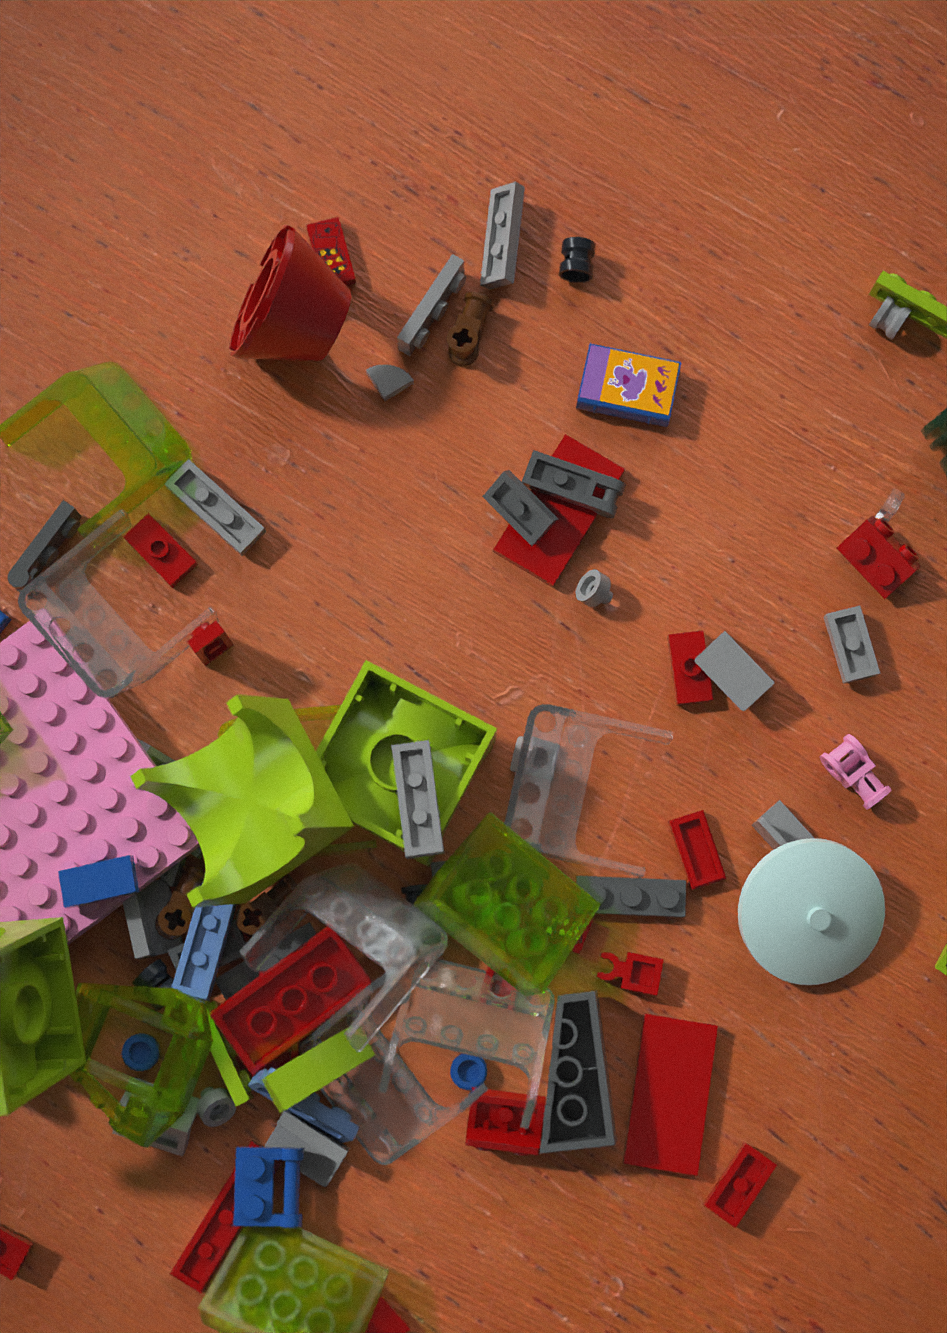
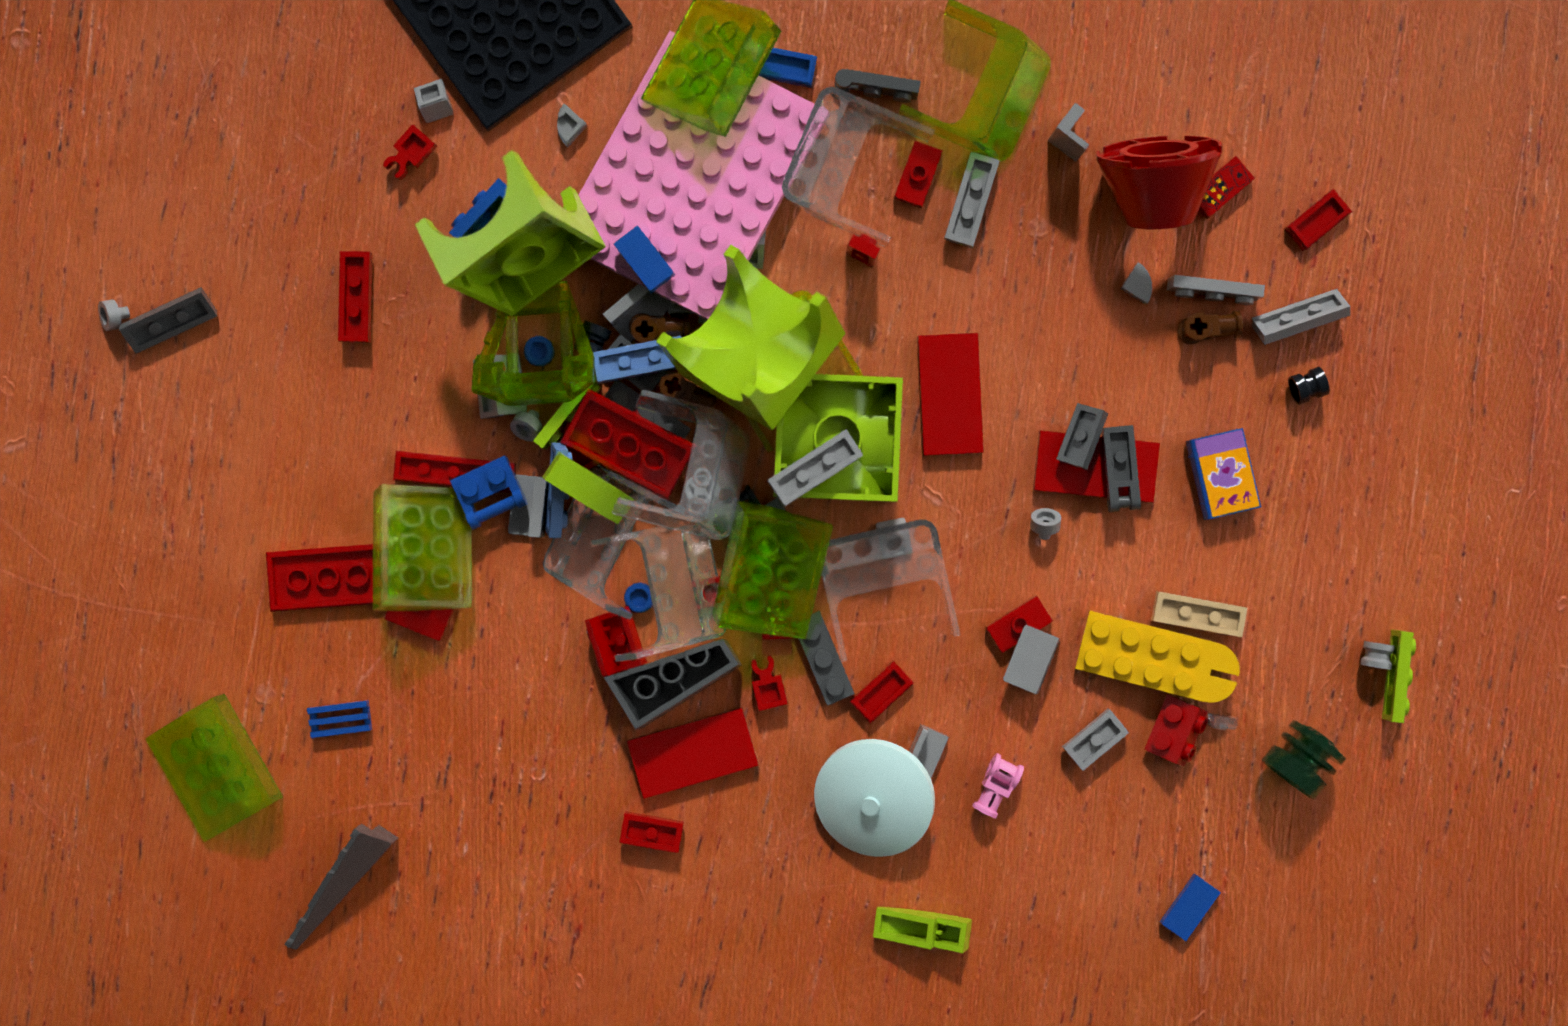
camera: 70 degrees right, 10 degrees up
none -> red tile [917,333,984,456]
none -> light grey panel [1048,103,1089,162]
none -> yellow plate [1075,610,1240,703]
none -> tan plate [1151,591,1248,637]
none -> red tile [1284,189,1352,251]

